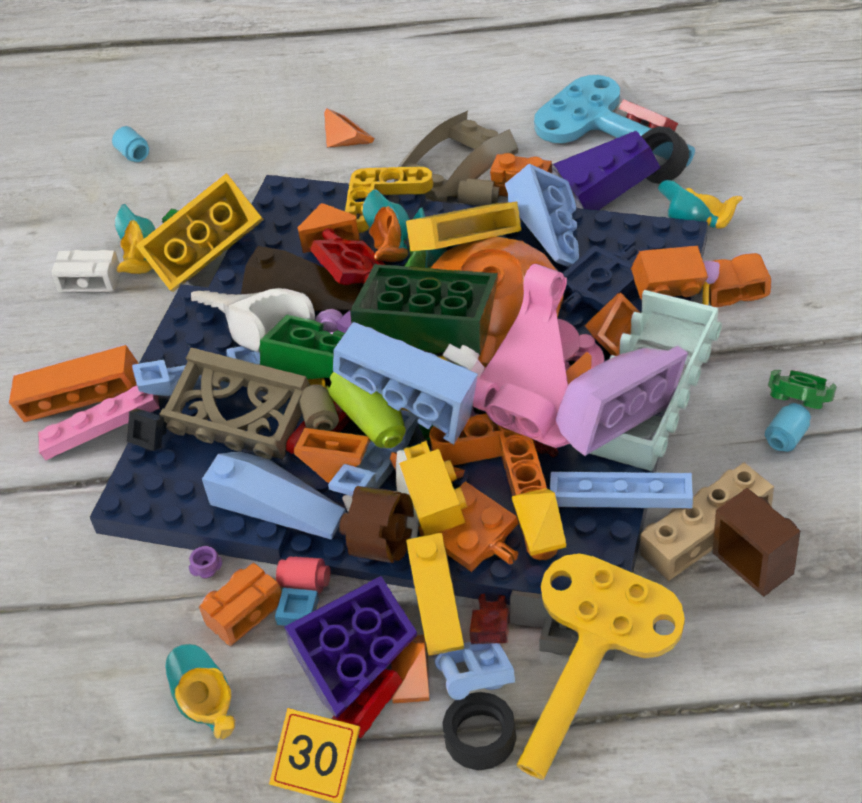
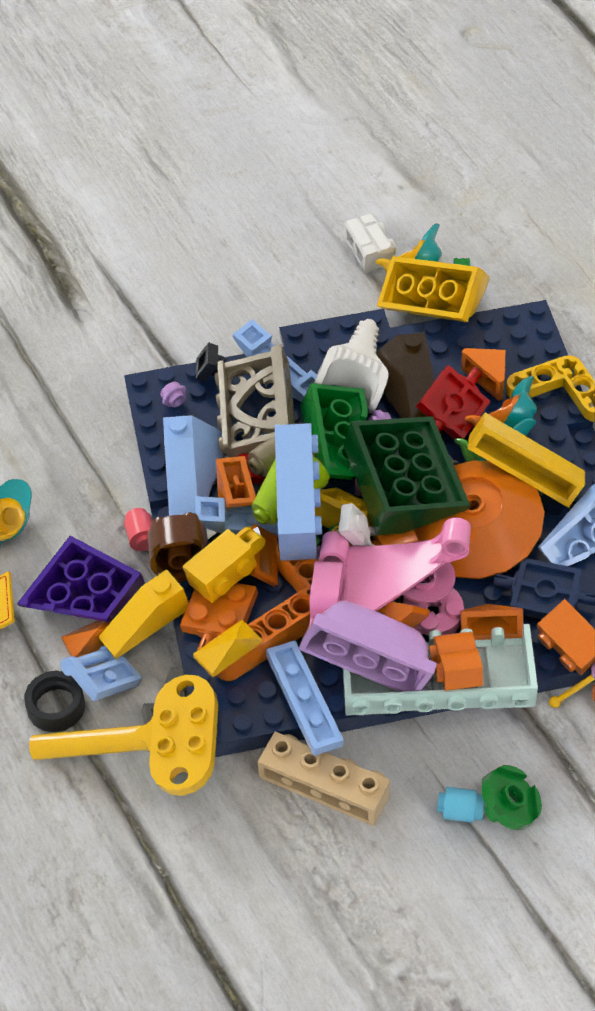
camera: 60 degrees right, 5 degrees up
orange brick [9,345,139,422] -> none
bright pink plate [38,386,159,460] -> none
medium azure brick [112,126,149,162] -> none
medium lavender plate [189,546,222,579] -> none
orange brick [199,562,282,646] -> none
dark azure plate [275,588,319,626] -> none
red plate [331,669,403,739] -> none
clear red plate [469,594,510,644] -> none
reddish brown piece [713,488,801,597] -> none
none -> lavender plate [160,382,187,407]
none -> orange brick [429,631,483,691]

